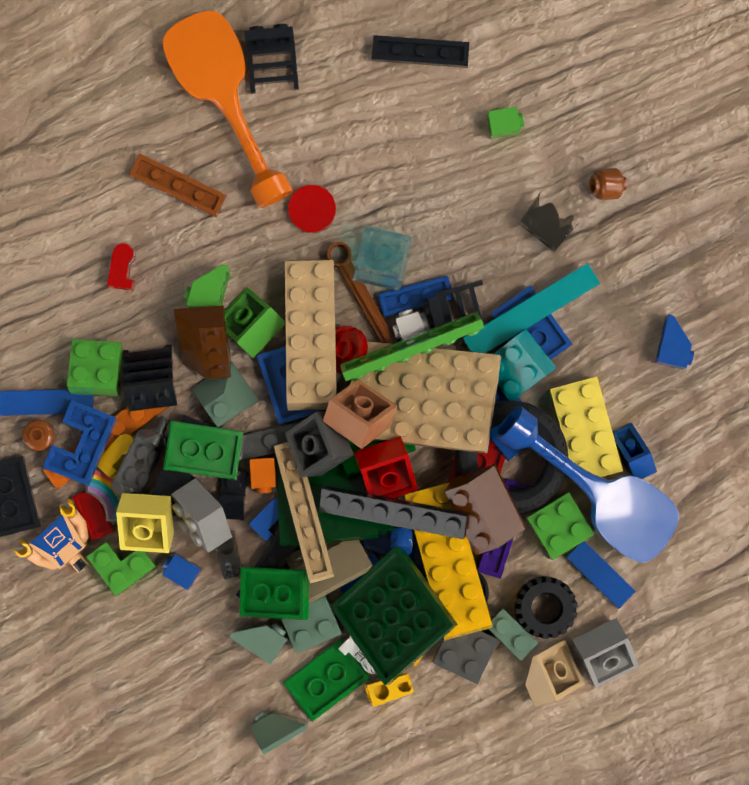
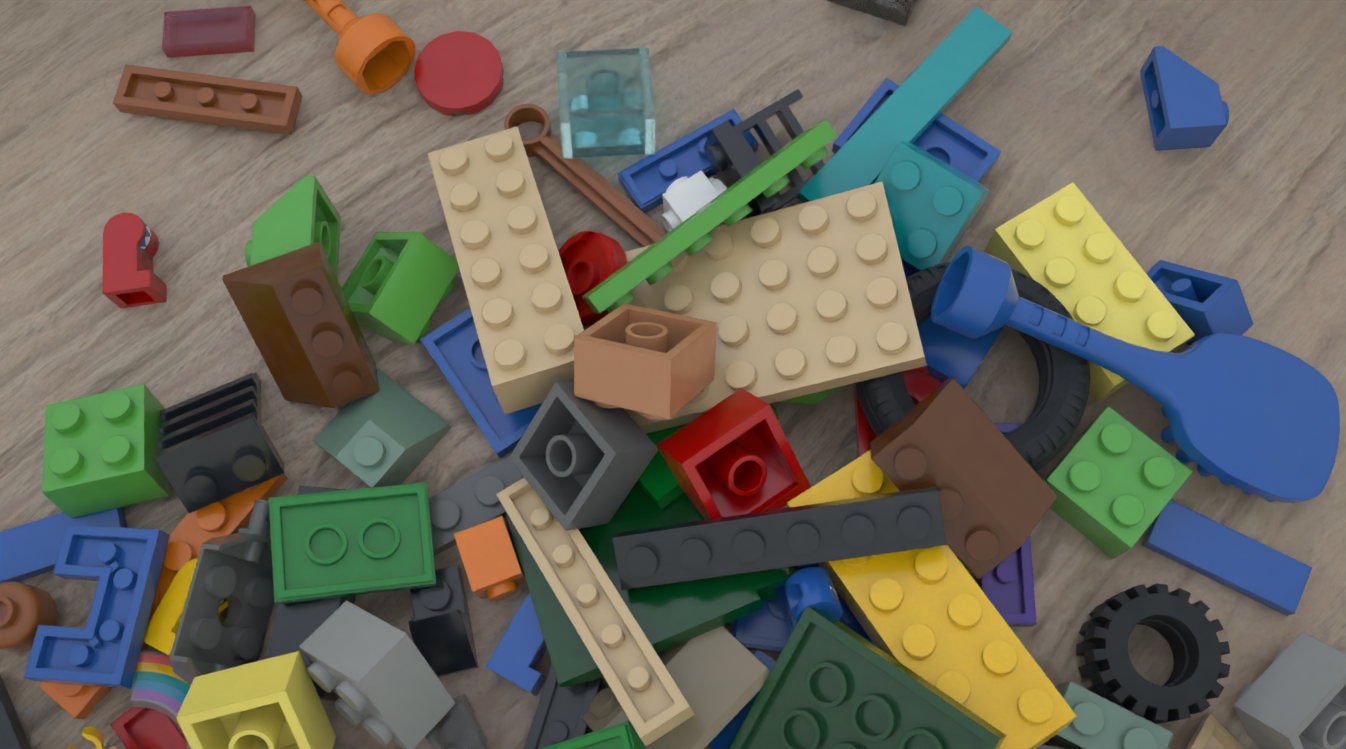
camera: 10 degrees left, 15 degrees down
none -> tile [162,6,256,58]

